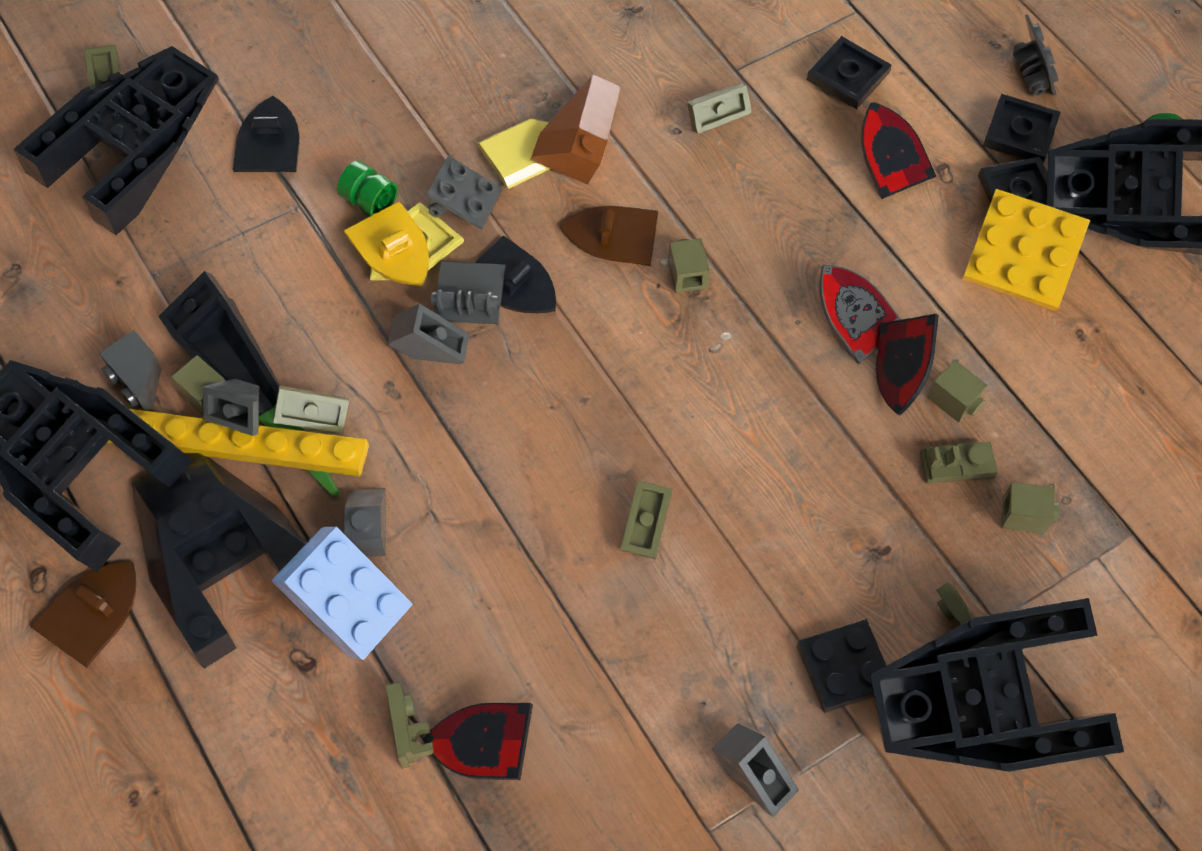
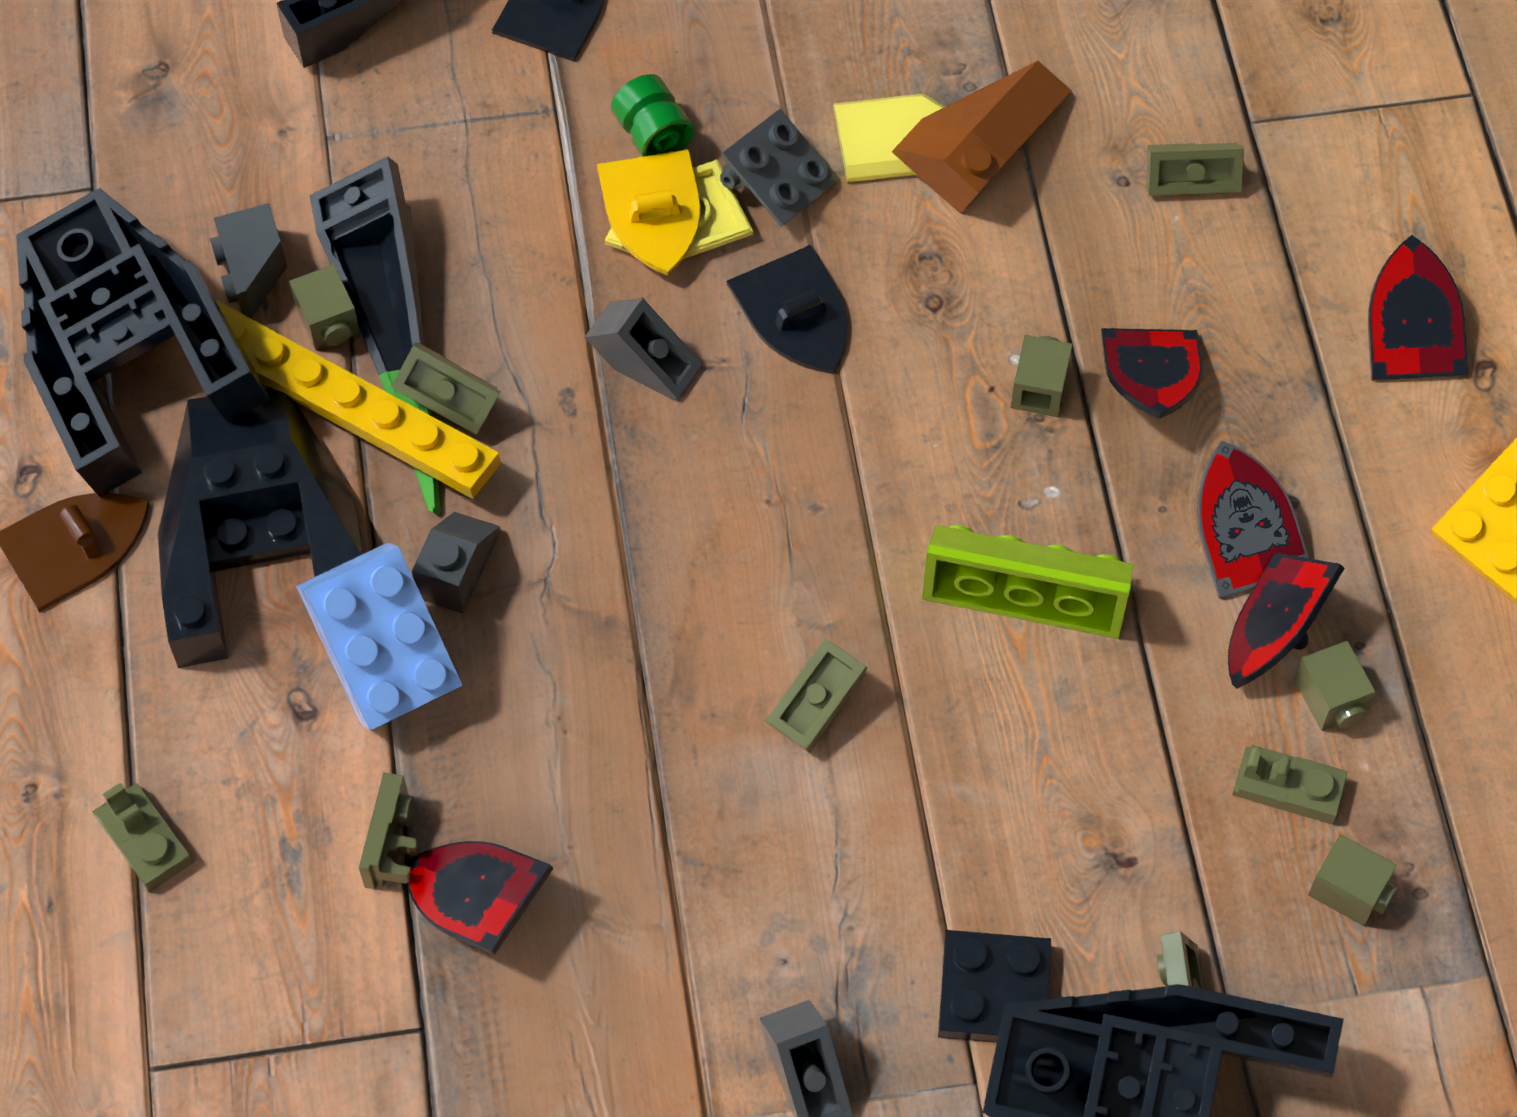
camera: 25 degrees right, 0 degrees up
dark grey slope [203,379,259,436] -> none
dark grey hinge [431,261,506,325] -> none
reddish brown shield [560,206,658,266] -> none
black plate [806,36,892,110] -> none
none -> olive plate [92,783,193,892]
none -> lime slope [922,525,1134,639]
none -> shield [1101,328,1202,419]

